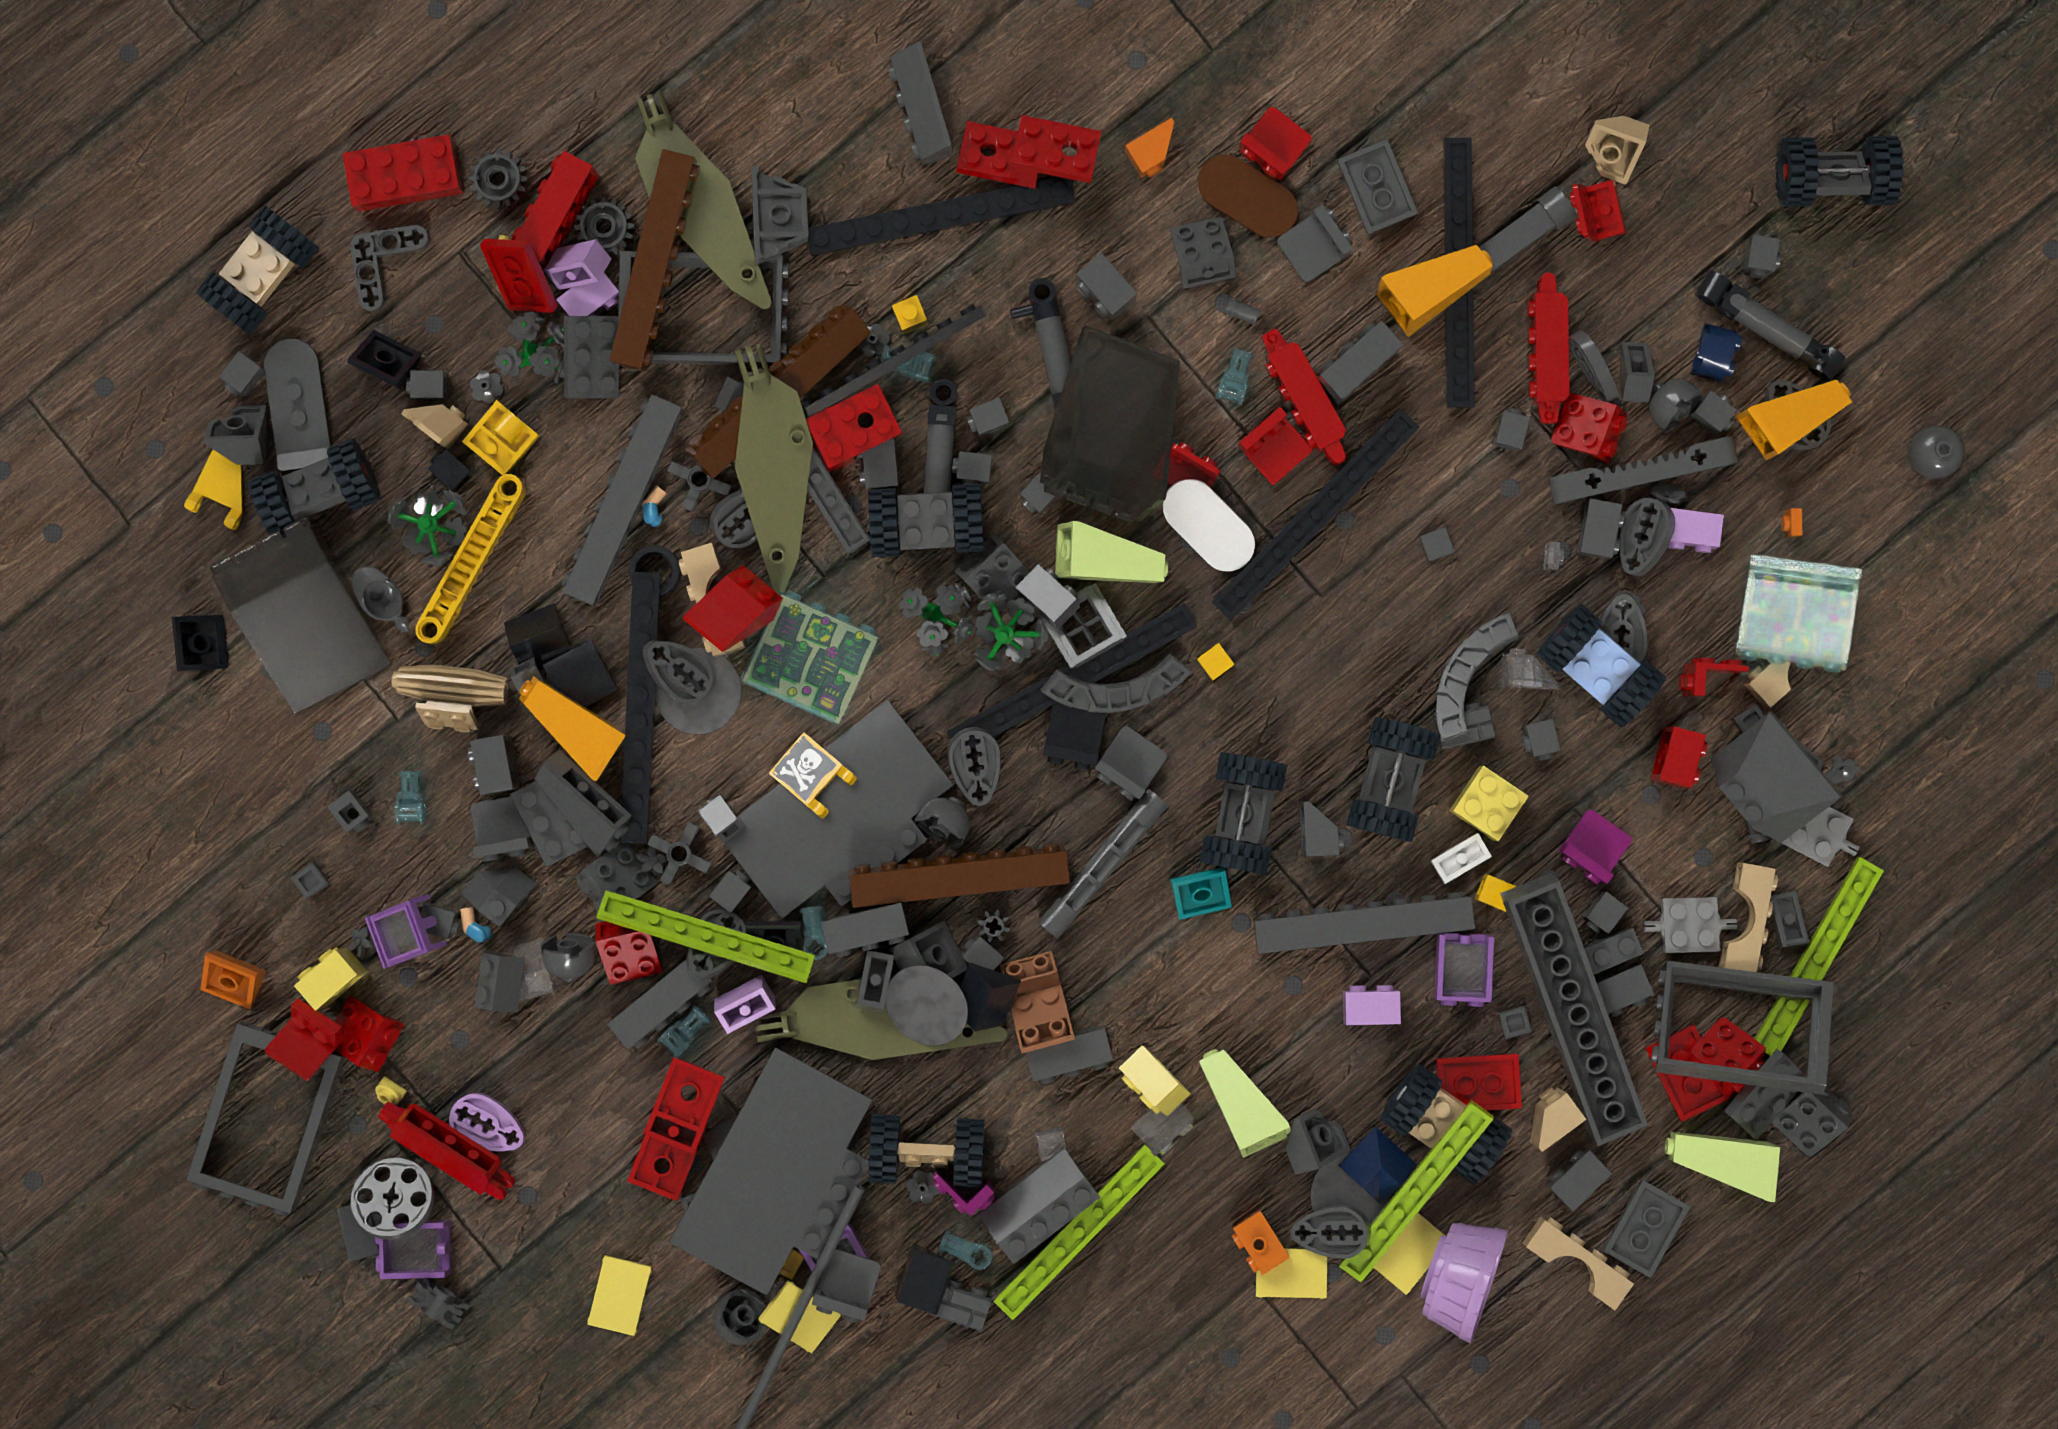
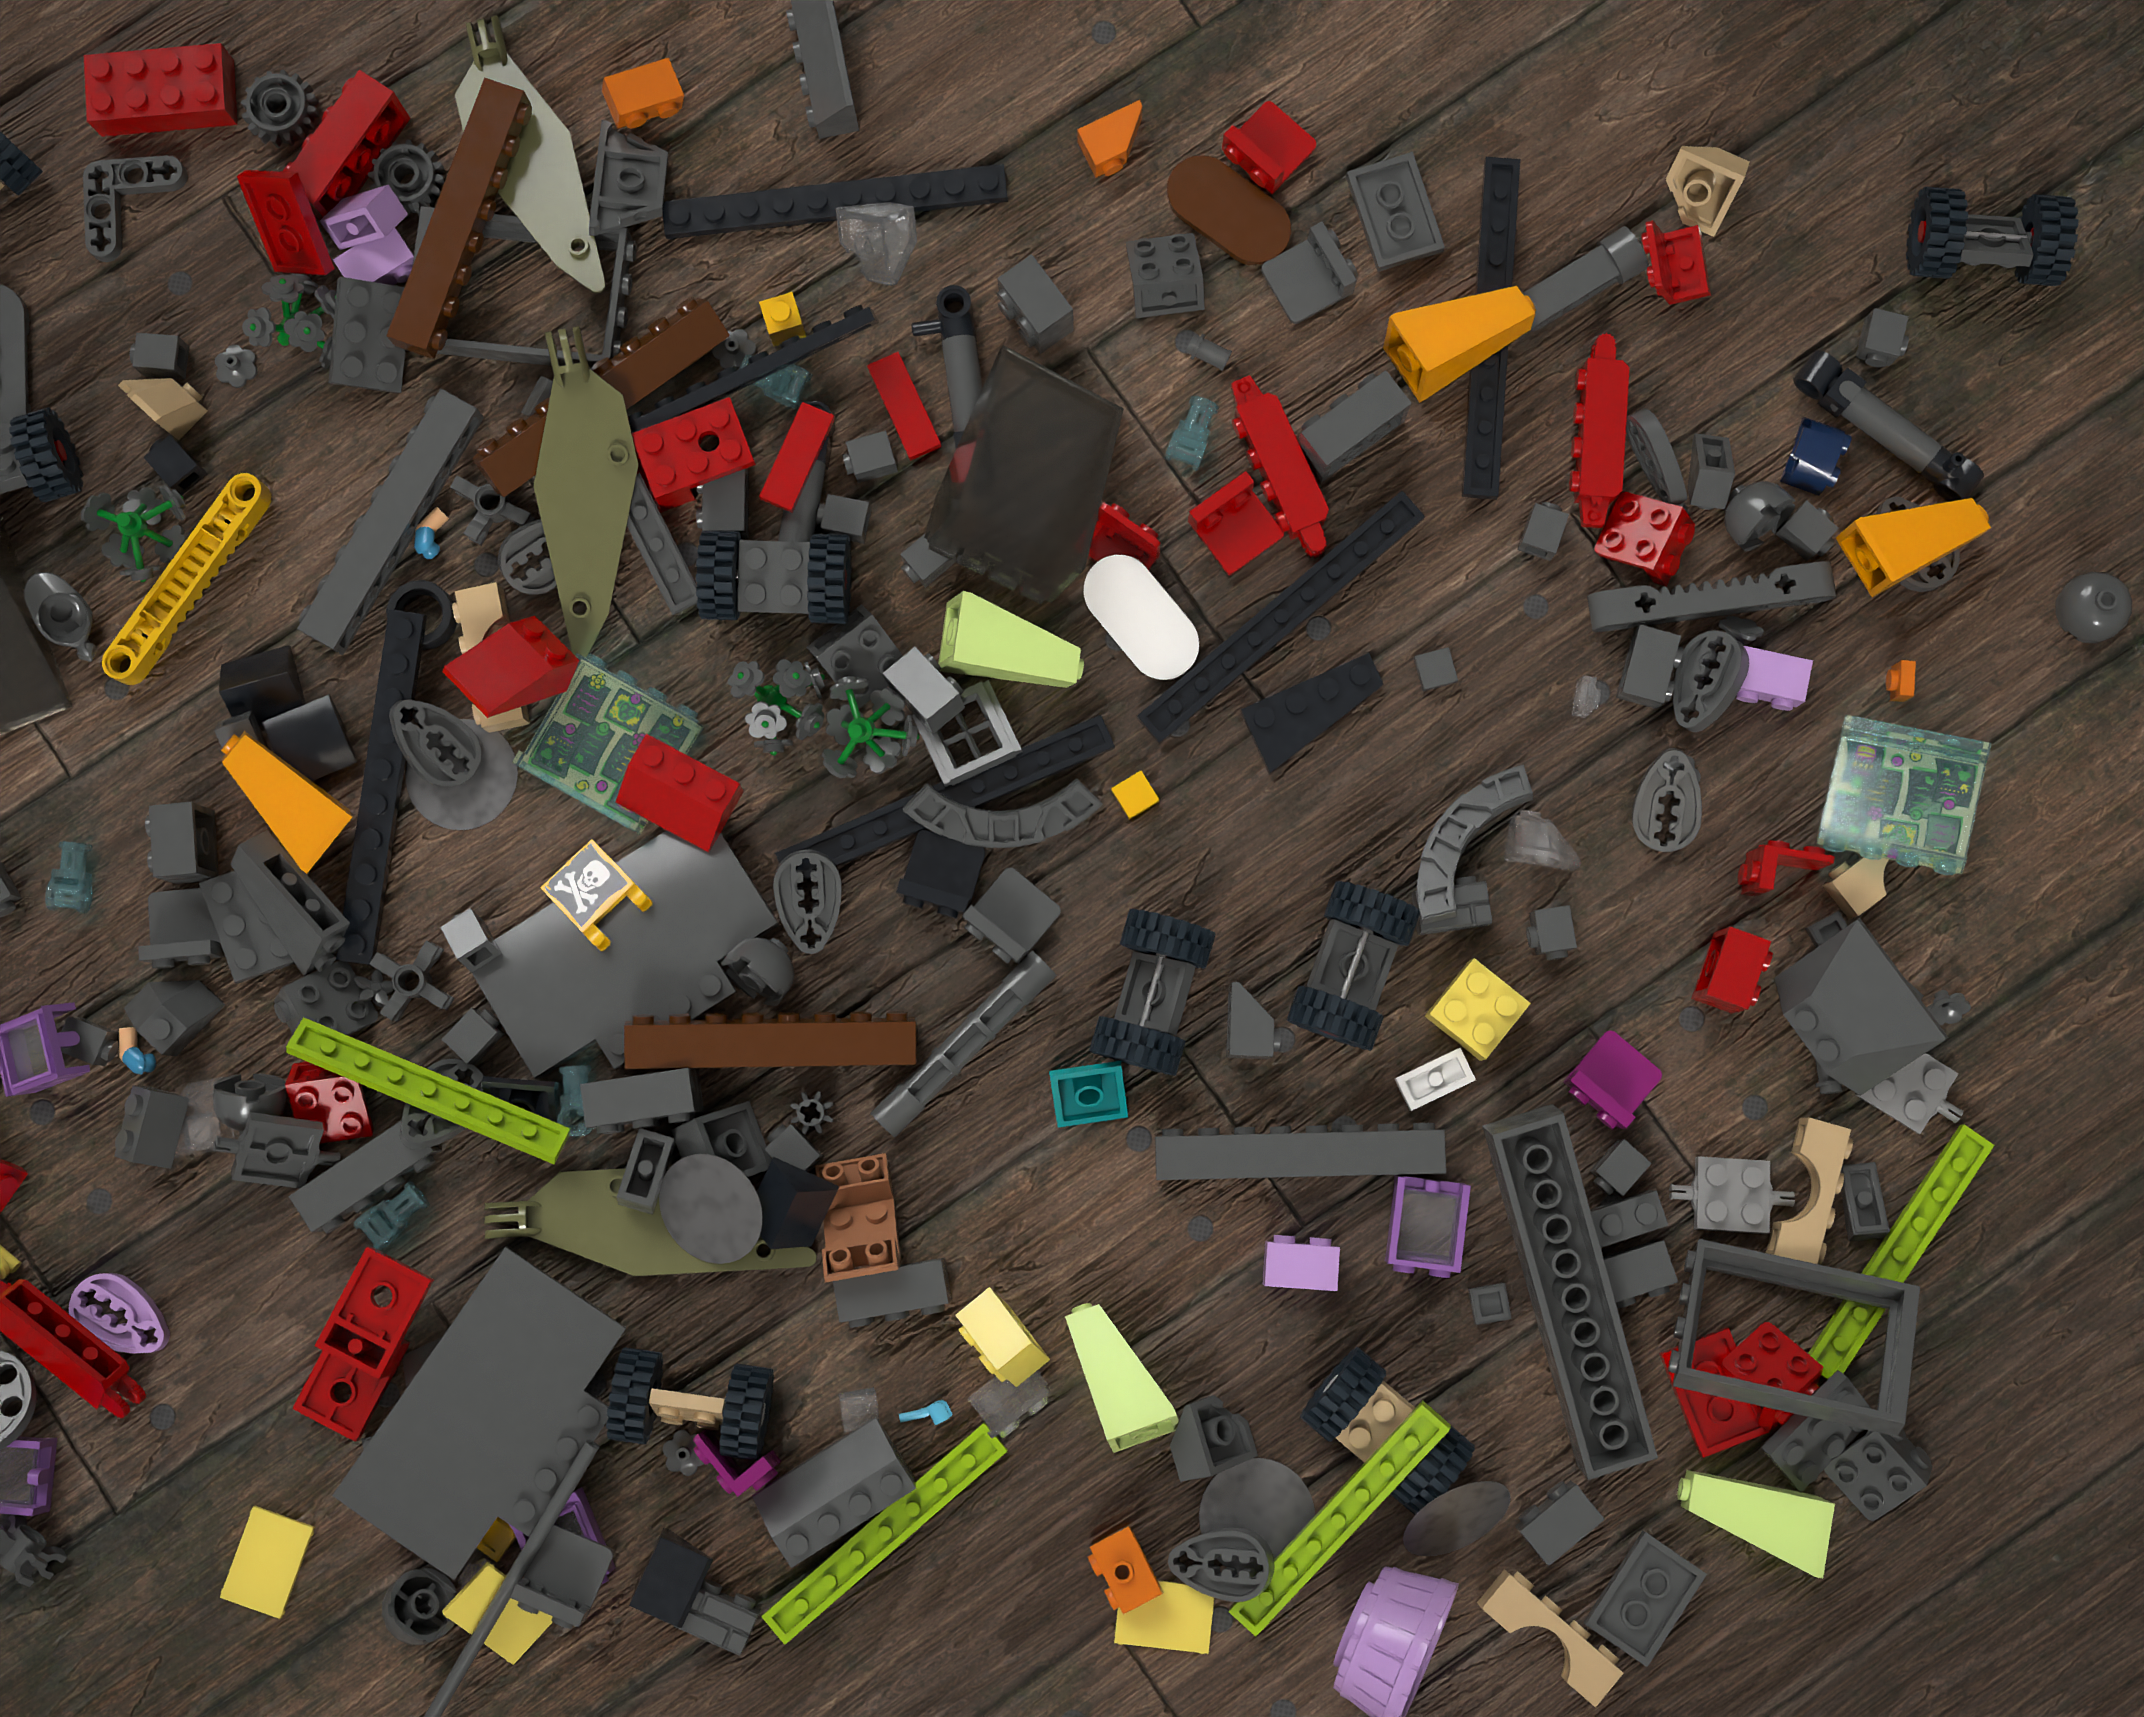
camera: 10 degrees right, 5 degrees down
black slope [347,330,421,391] -> none
tan plate [392,665,509,732] -> none
yellow plate [462,400,539,475] -> none
lavender brick [714,975,776,1034] -> none
clear light blue connector [938,1229,993,1270] -> none
red bracket [956,115,1102,189] -> none
dark blue slope [1339,1126,1415,1203] -> none
light yellow piece [1373,1213,1445,1295] -> none
red plate [1436,1053,1522,1111] -> none
yellow brick [1474,874,1517,912] -> none
tan slope [1530,1088,1586,1152] -> none
plate [1536,604,1667,728] -> none
none -> dark grey plate [213,1112,340,1189]
none -> orange brick [602,58,684,129]
none -> red slope [615,733,744,853]
none -> red tile [759,402,835,513]
none -> clear slope [836,202,917,286]
none -> red tile [867,352,942,461]
none -> medium azure hand [899,1400,952,1425]
none -> black wing [1240,653,1384,775]
none -> flat silver sticker [1403,1481,1511,1556]

